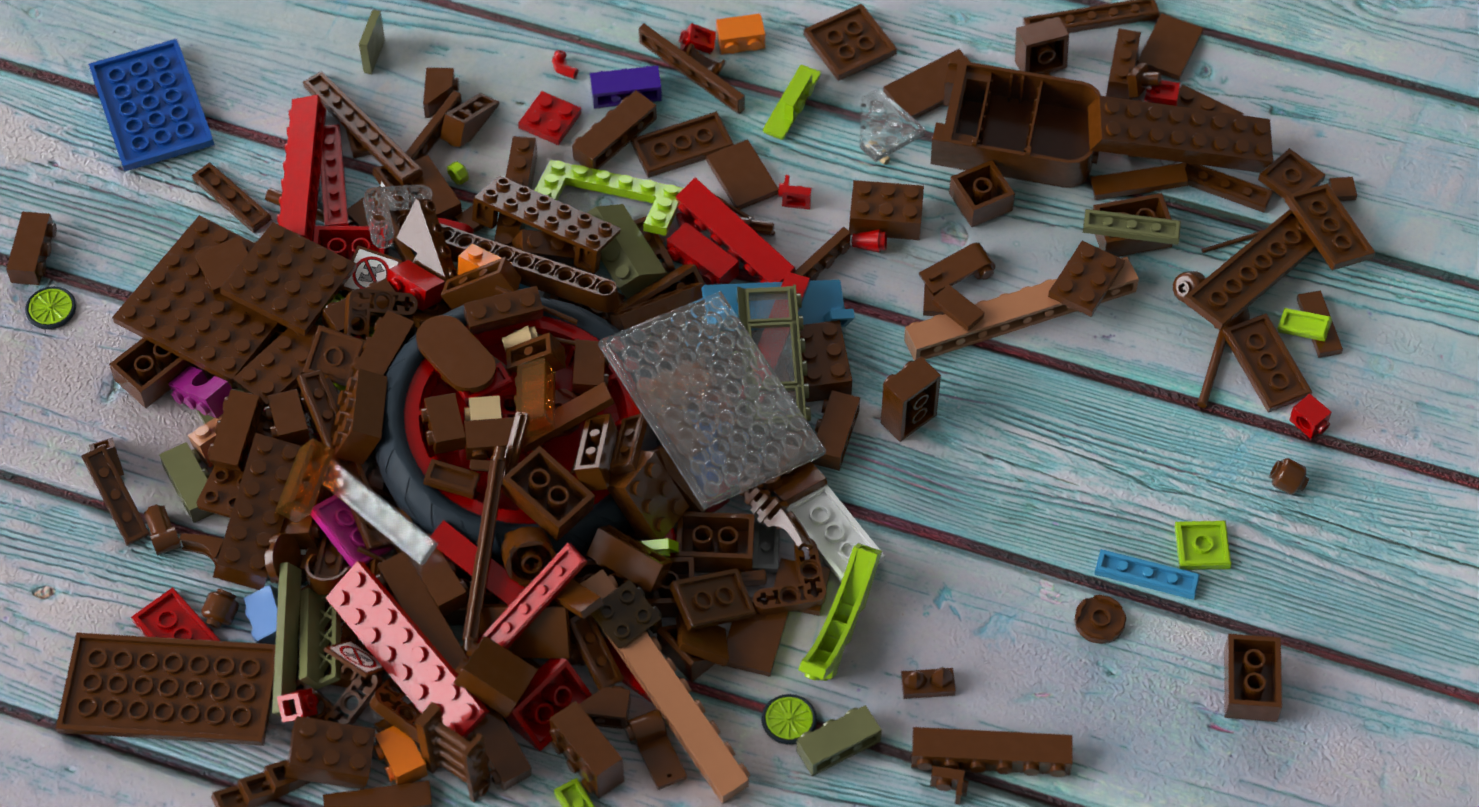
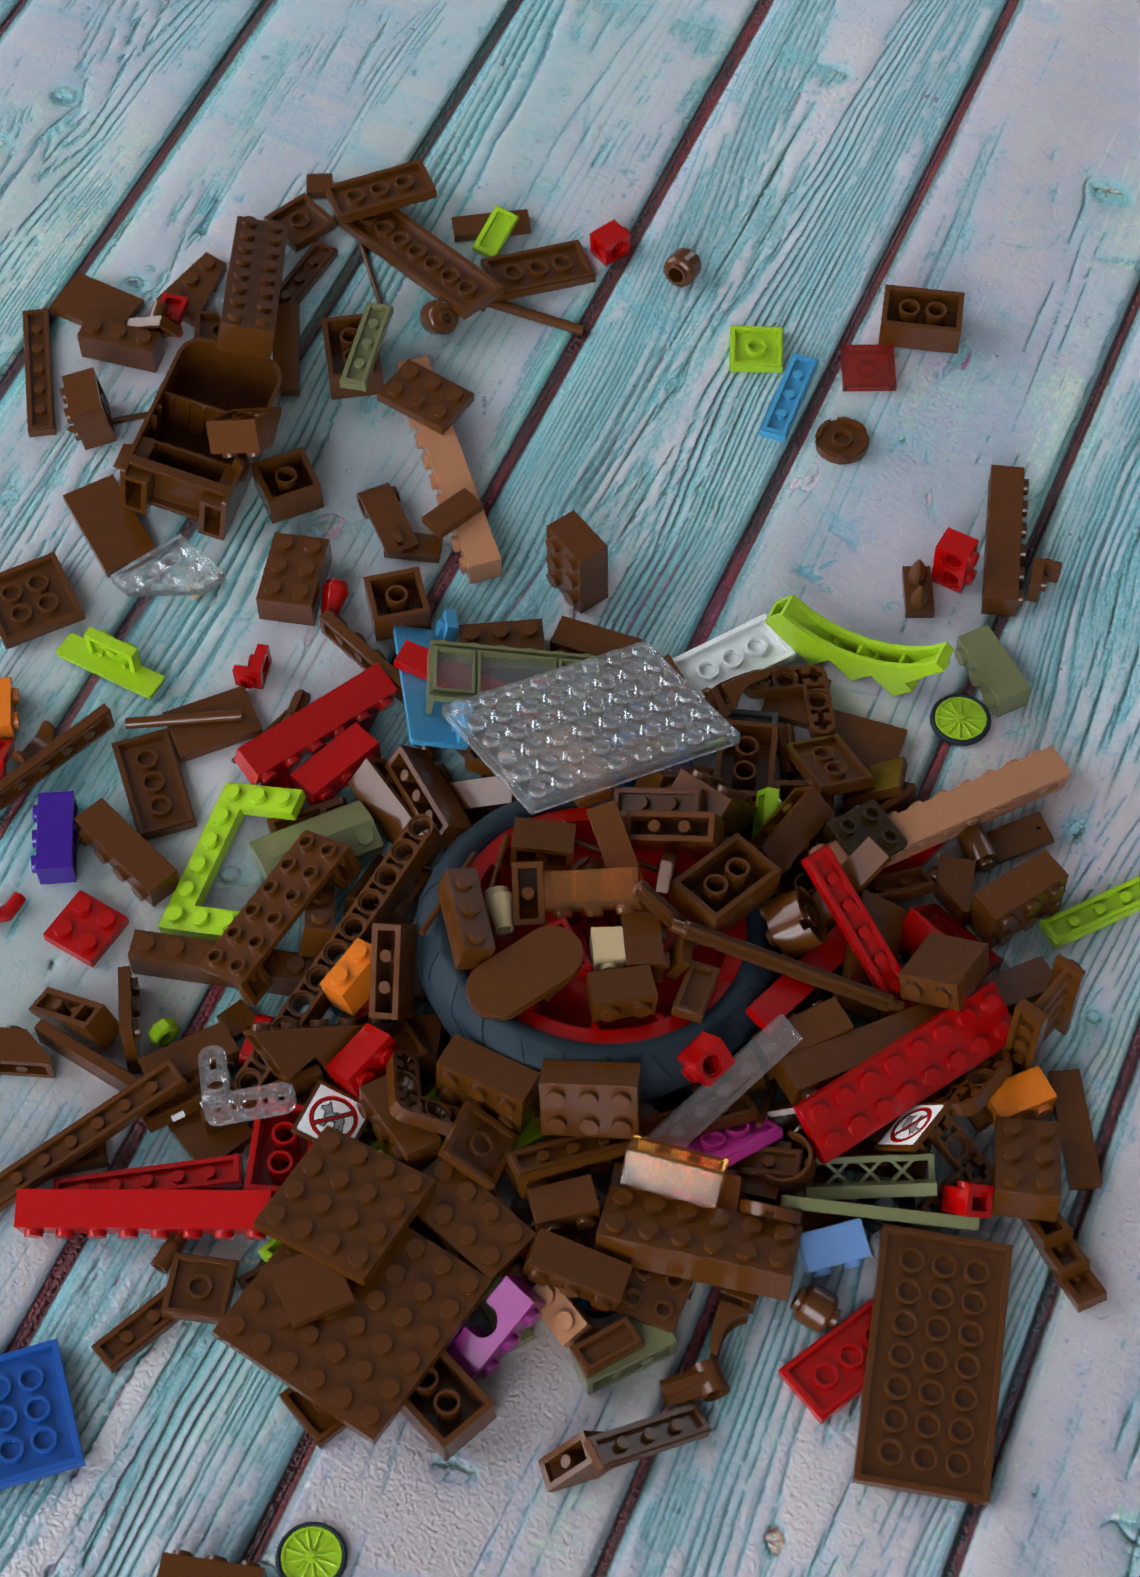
camera: 85 degrees left, 0 degrees up
none -> reddish brown wing [118,966,142,1075]
none -> reddish brown bar [125,709,243,729]
none -> reddish brown tile [160,1252,240,1325]
none -> reddish brown slope [205,407,281,458]
none -> reddish brown brick [363,567,432,642]
none -> reddish brown tile [570,1315,644,1379]
none -> reddish brown tile [656,849,678,893]
none -> red brick [677,1031,736,1088]
none -> clear red tile [840,344,897,391]
none -> red brick [931,527,980,594]

